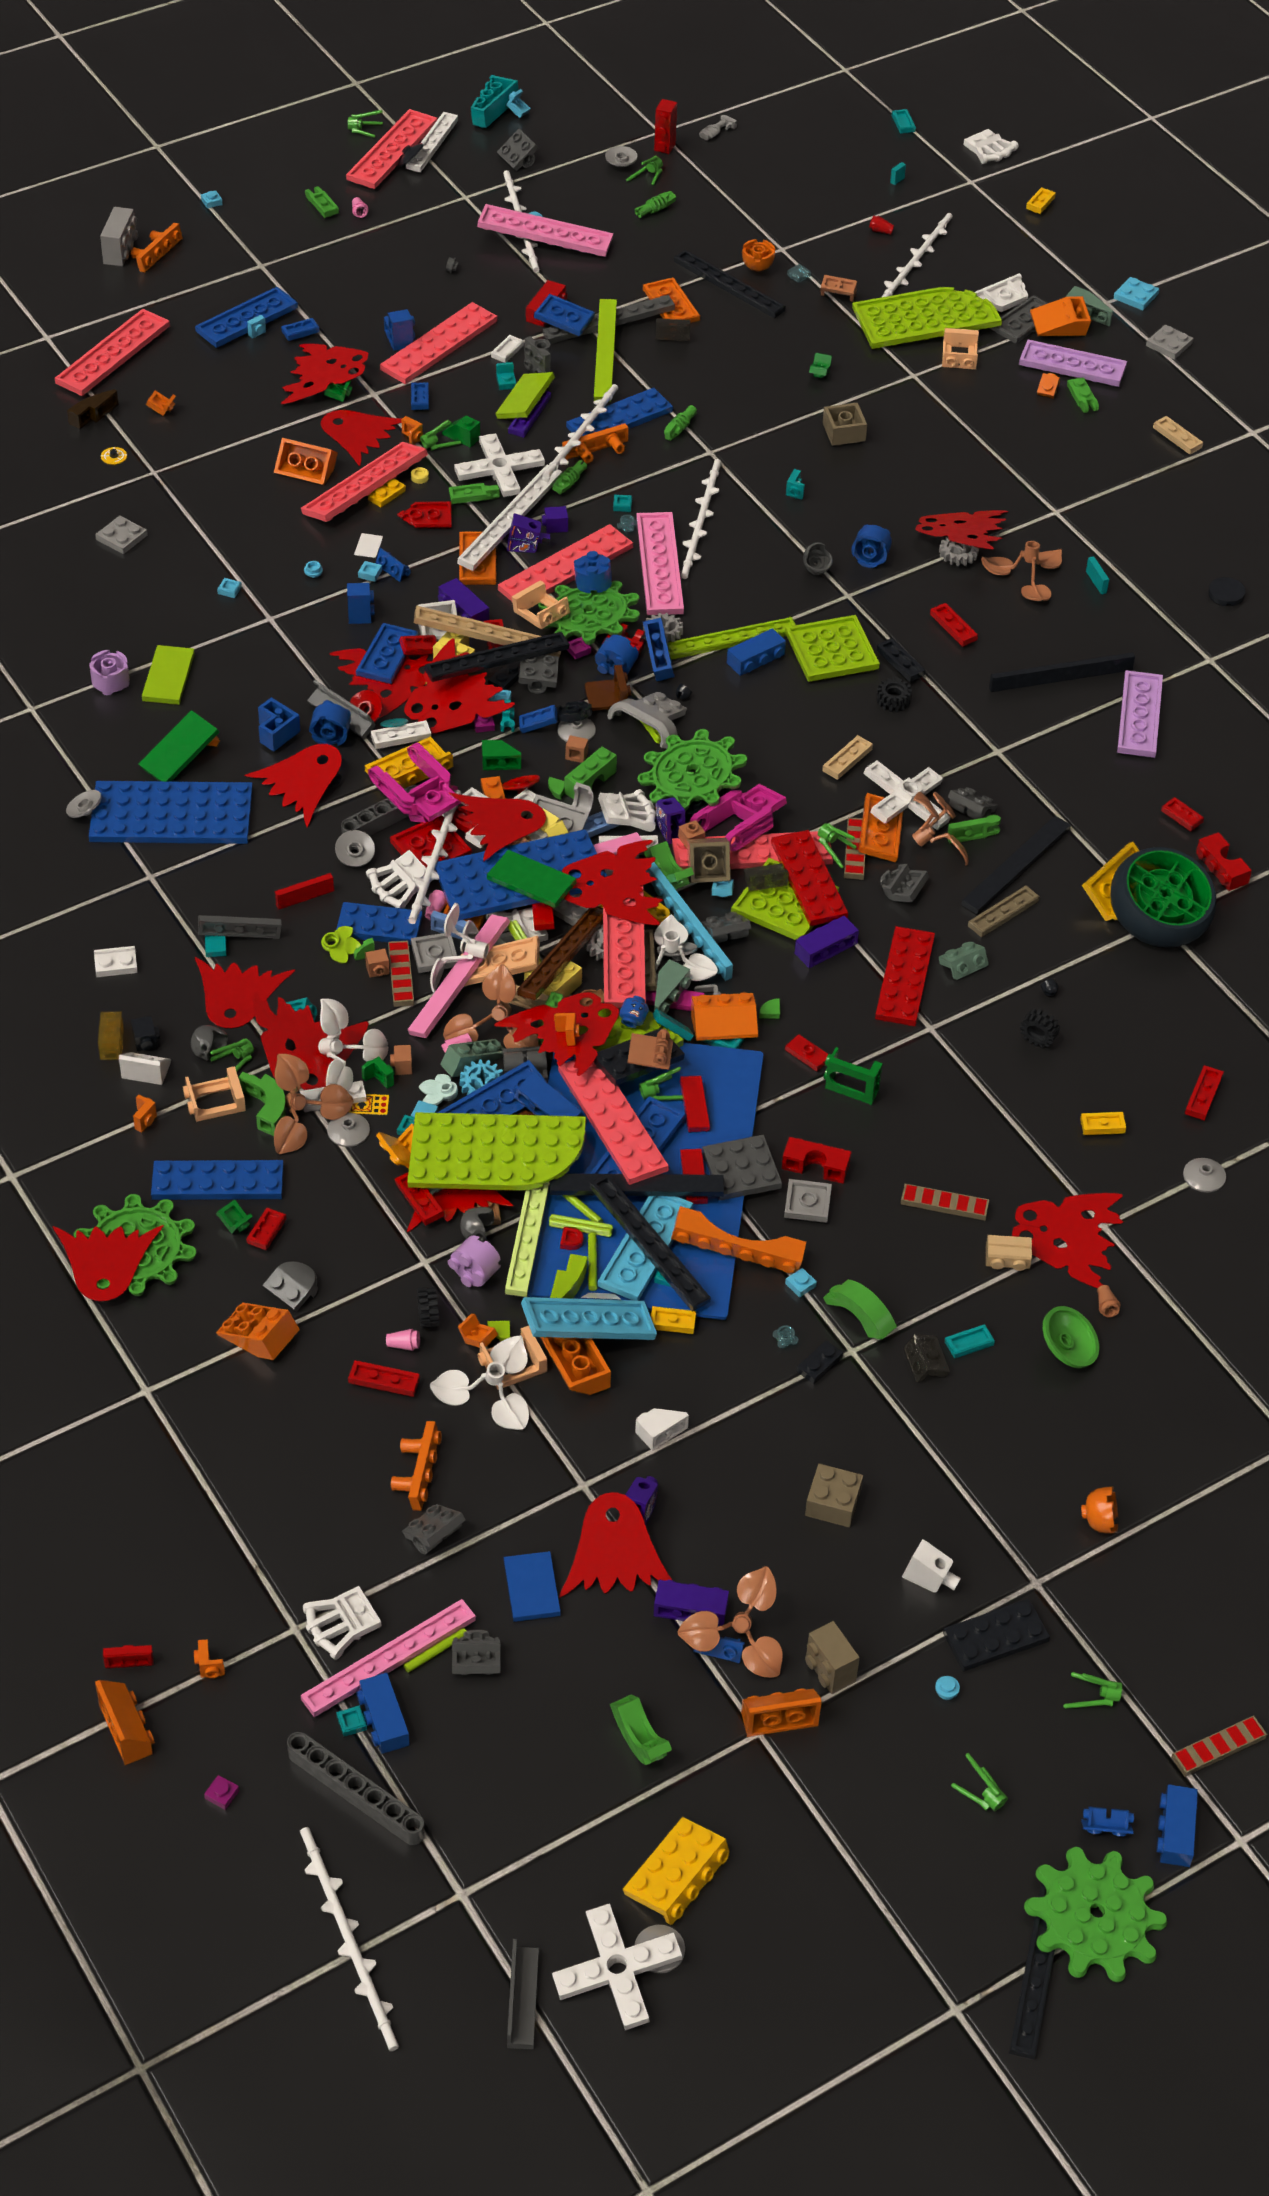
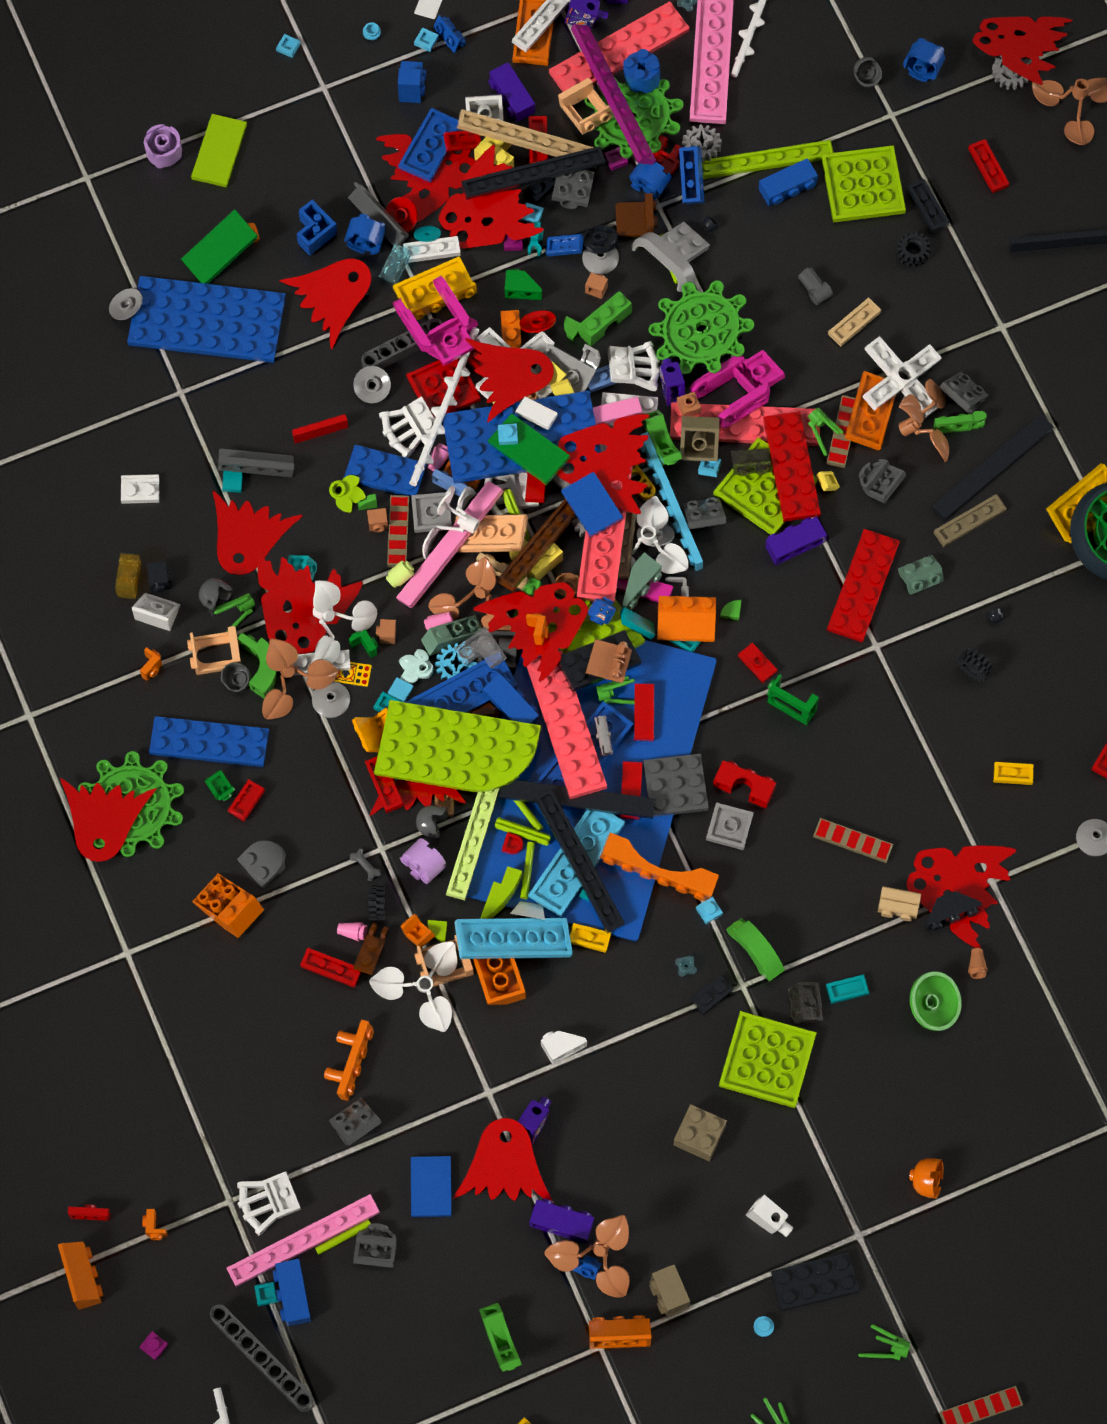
camera: 10 degrees right, 20 degrees up
none -> dark grey hair [221,662,251,692]
none -> dark grey piece [350,848,382,881]
none -> reddish brown hinge [354,922,389,975]
none -> clear light blue plate [379,244,413,284]
none -> yellowish green brick [386,560,414,588]
none -> clear plate [454,627,507,669]
none -> medium azure plate [498,423,518,445]
none -> white tile [516,397,558,430]
none -> blue tile [561,472,623,538]
none -> magenta plate [571,24,656,165]
none -> light grey pin [594,716,613,756]
none -> lime plate [719,1011,816,1108]
none -> dark grey piece [798,267,833,305]
none -> light yellow tile [816,471,840,491]
none -> black slope [925,891,982,931]

